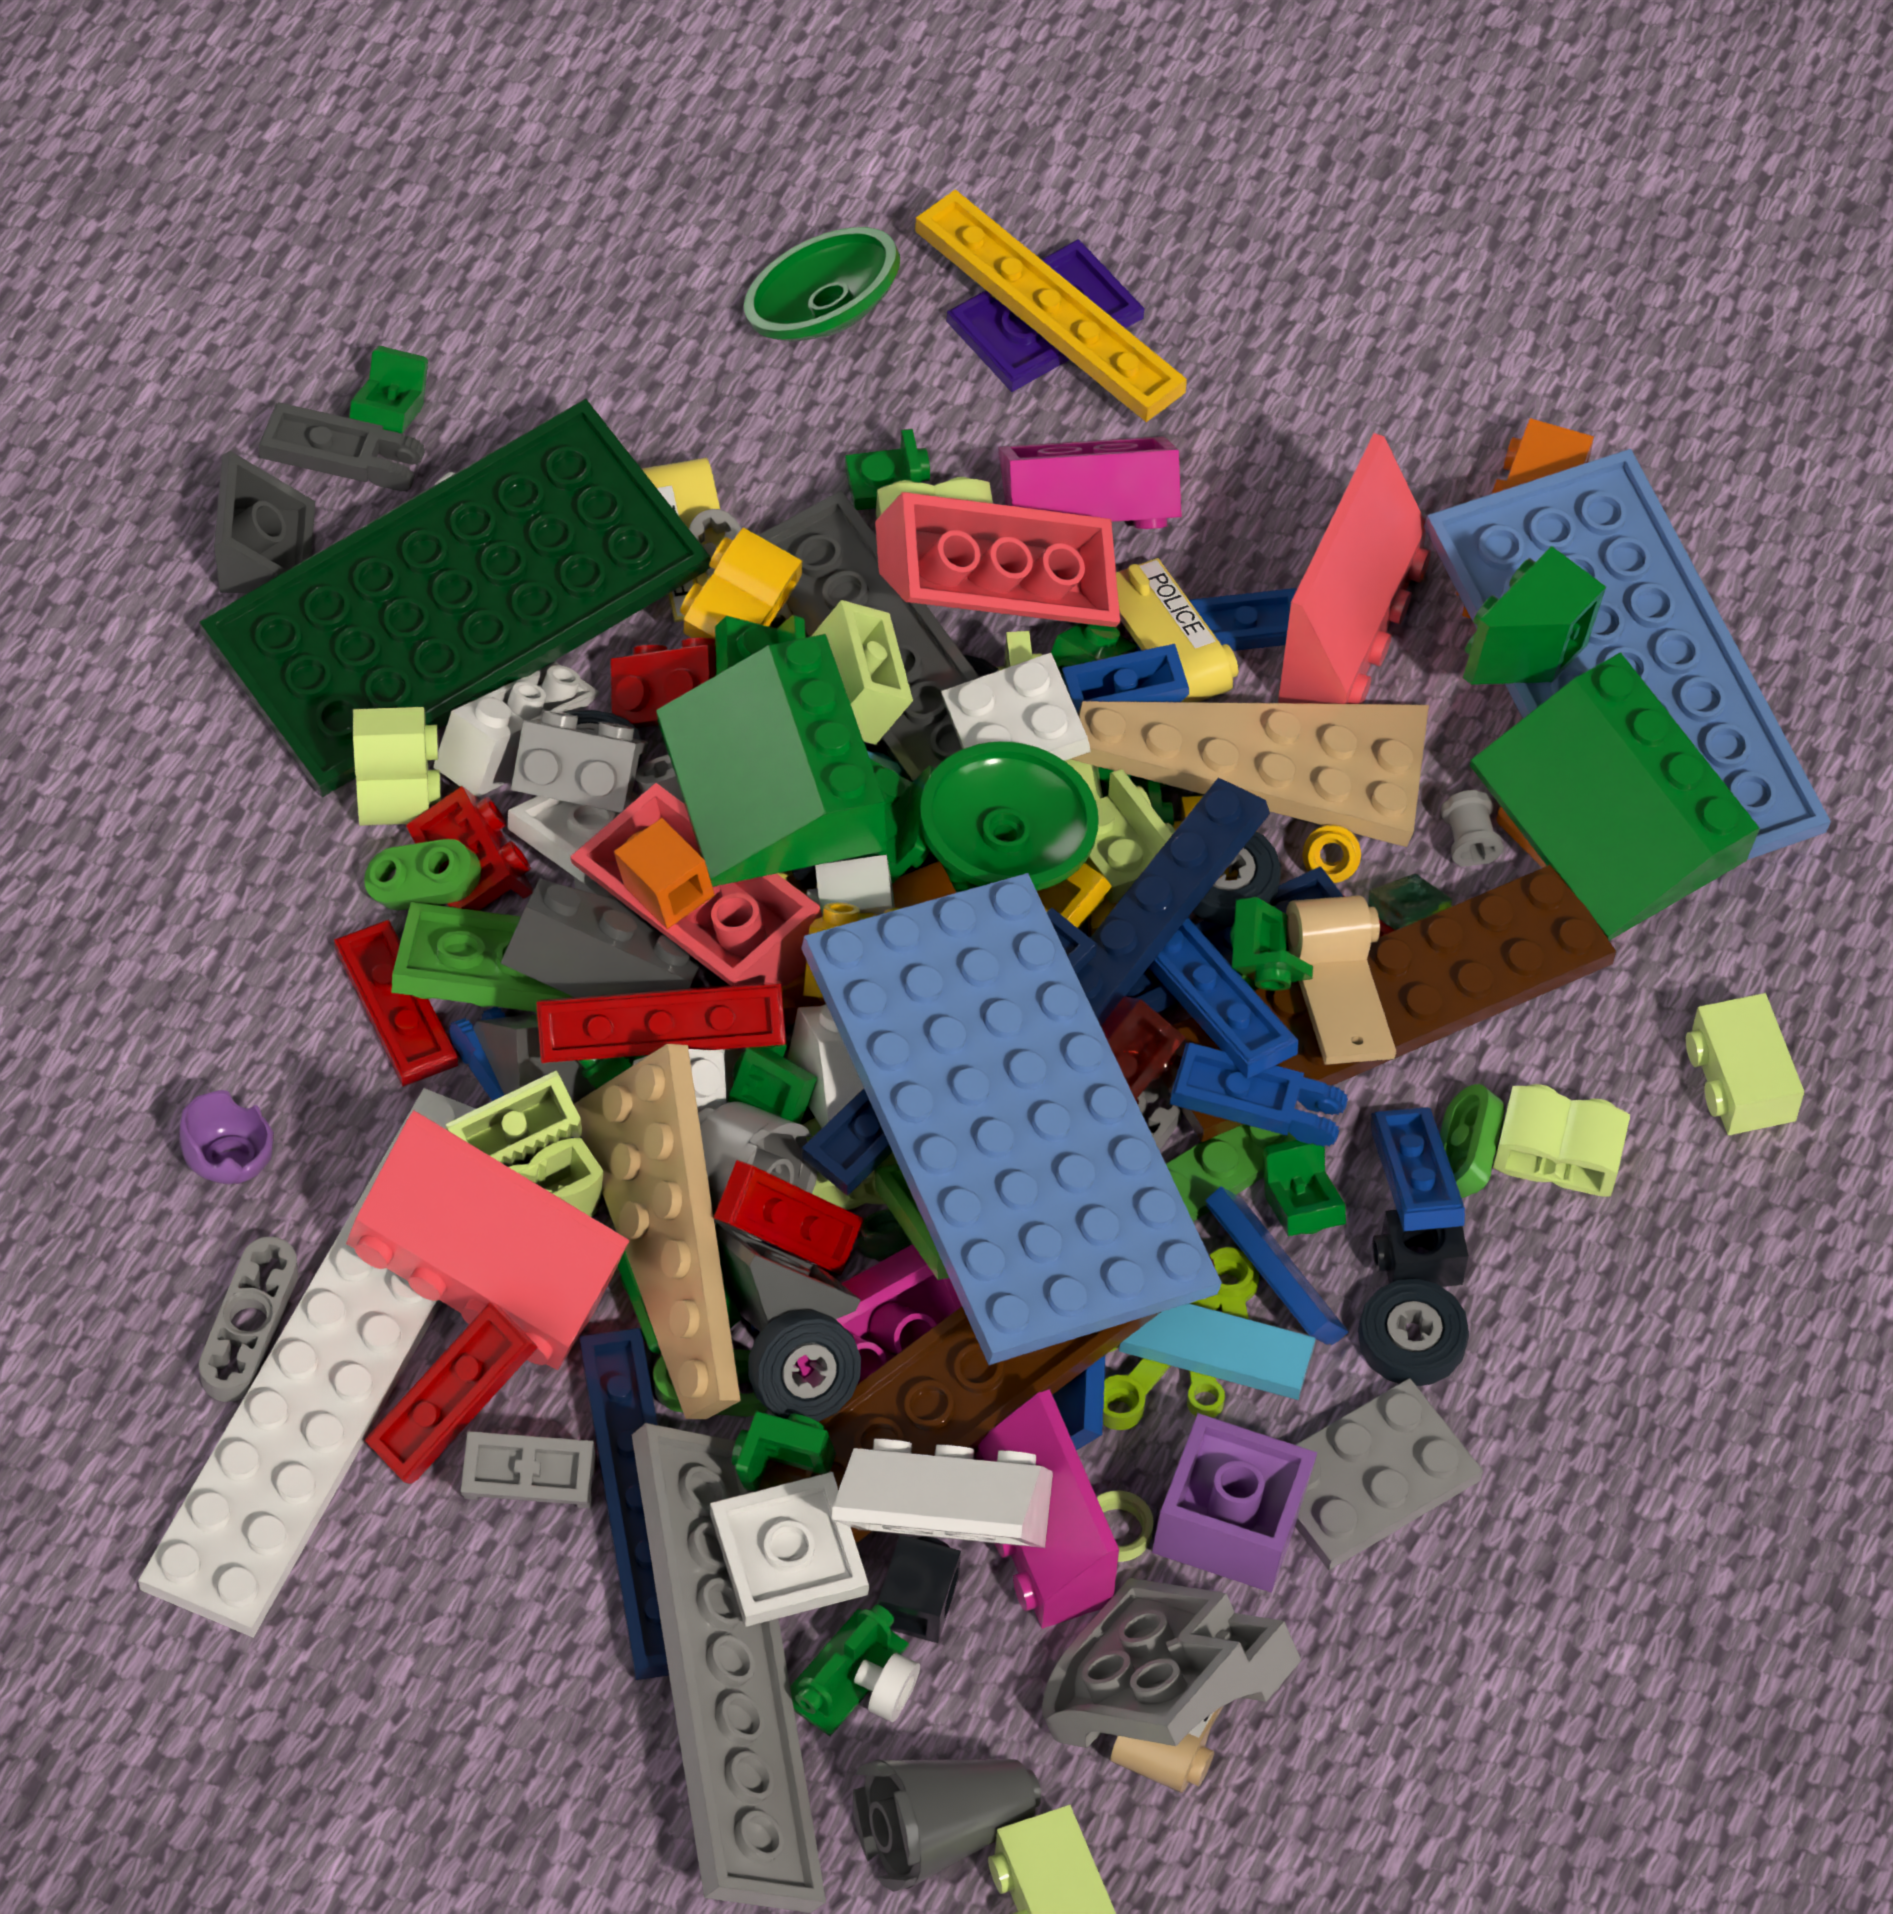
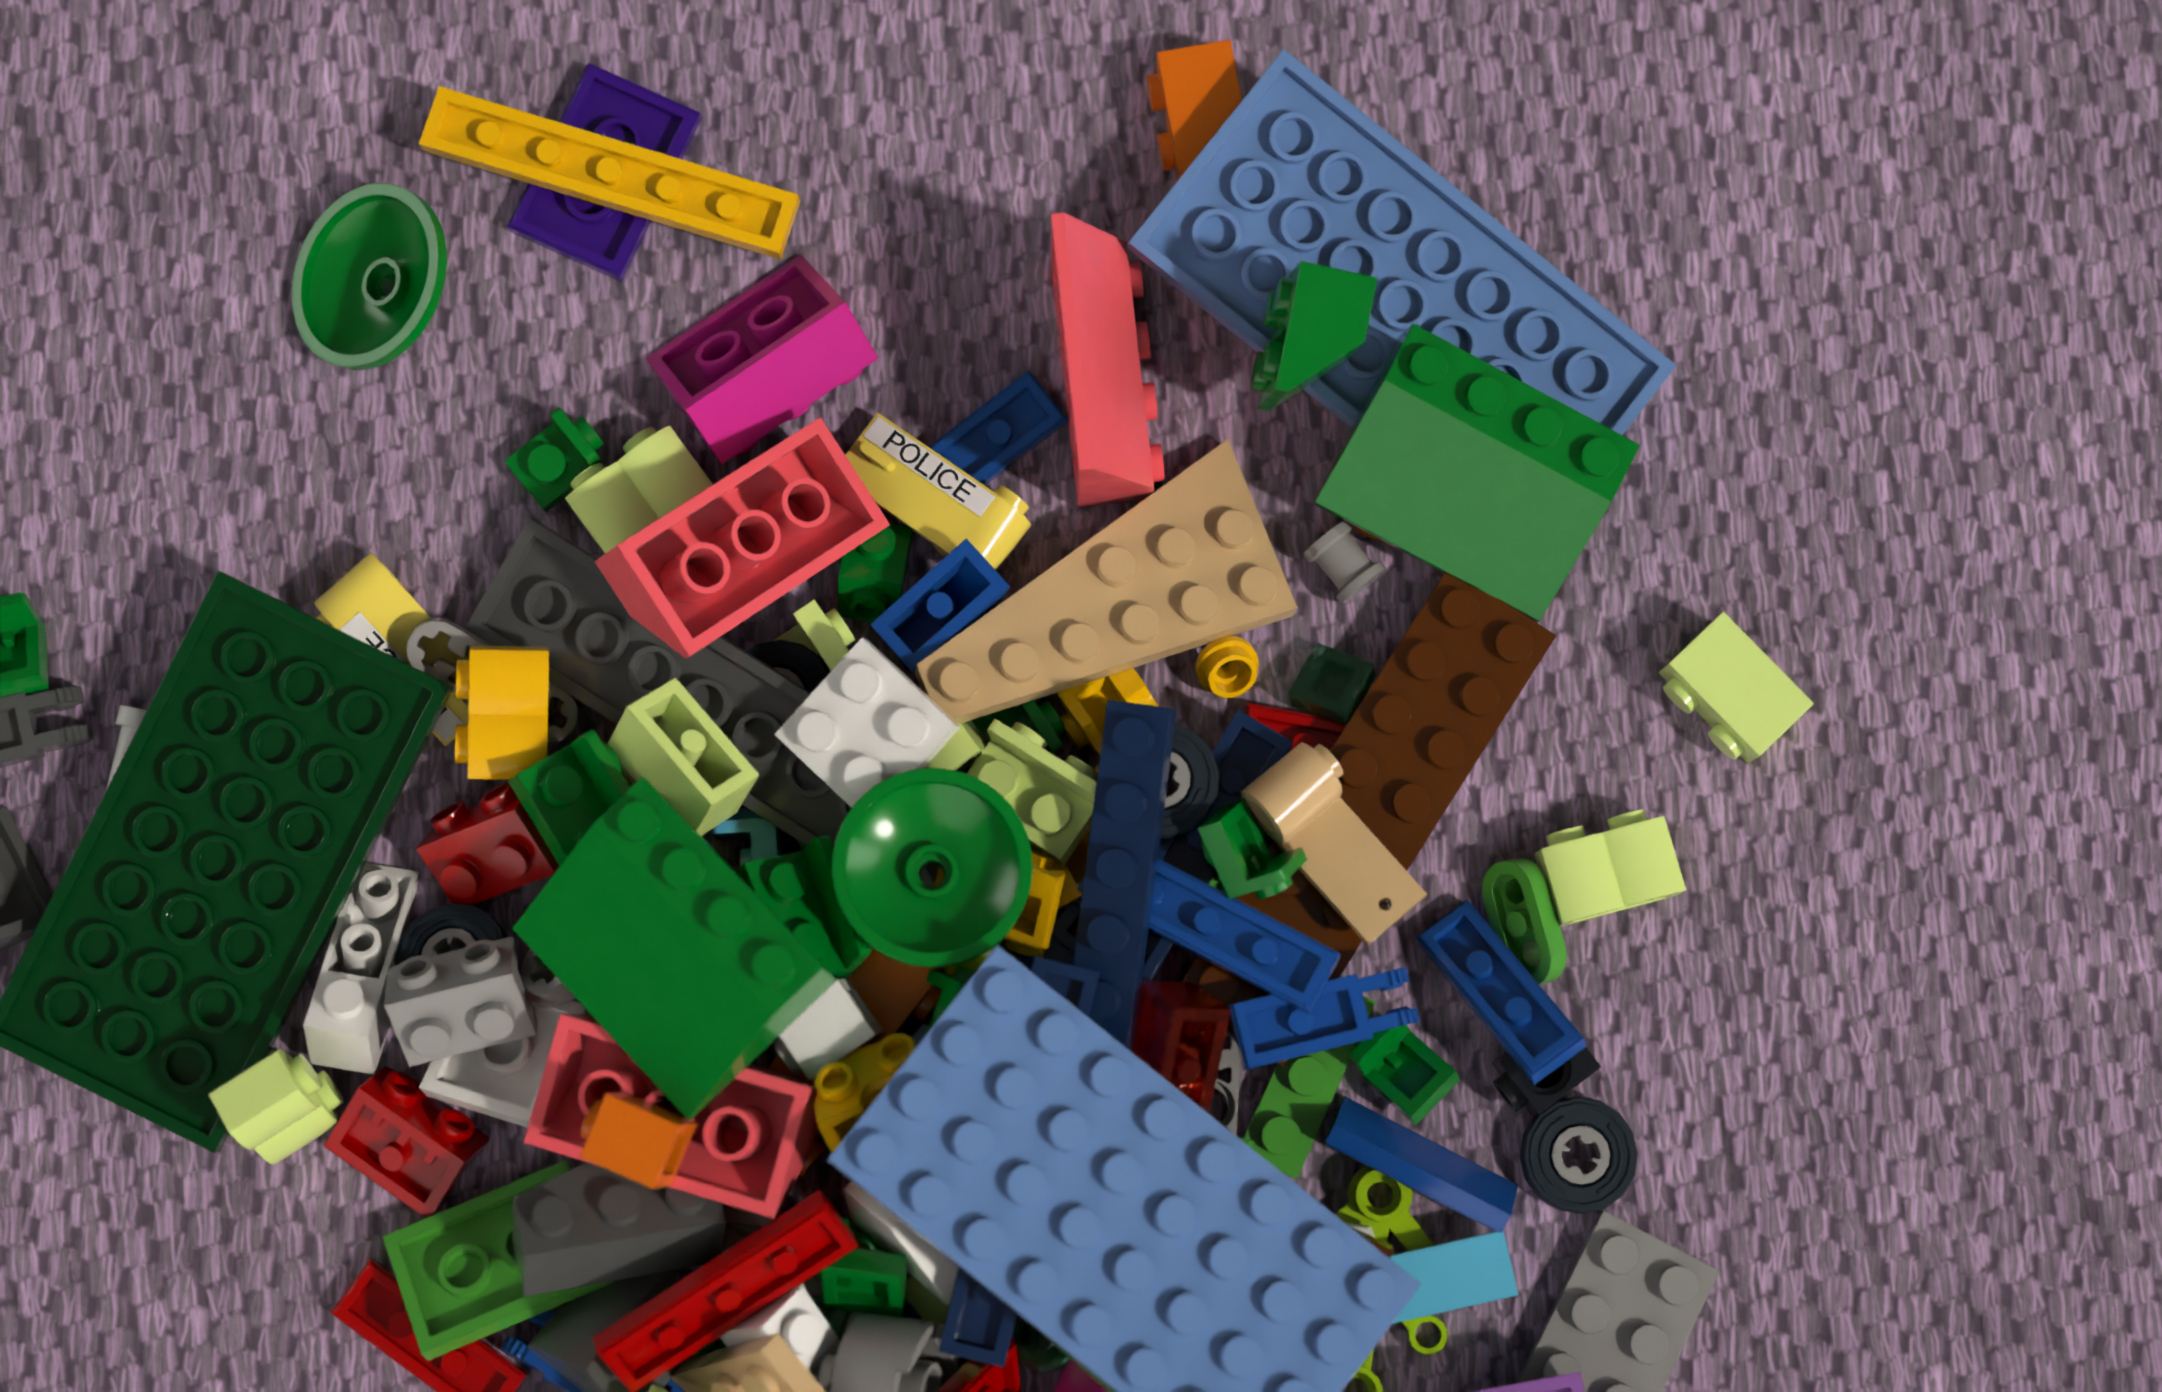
camera: 30 degrees left, 25 degrees up
bright green plate [364,839,481,911] -> none

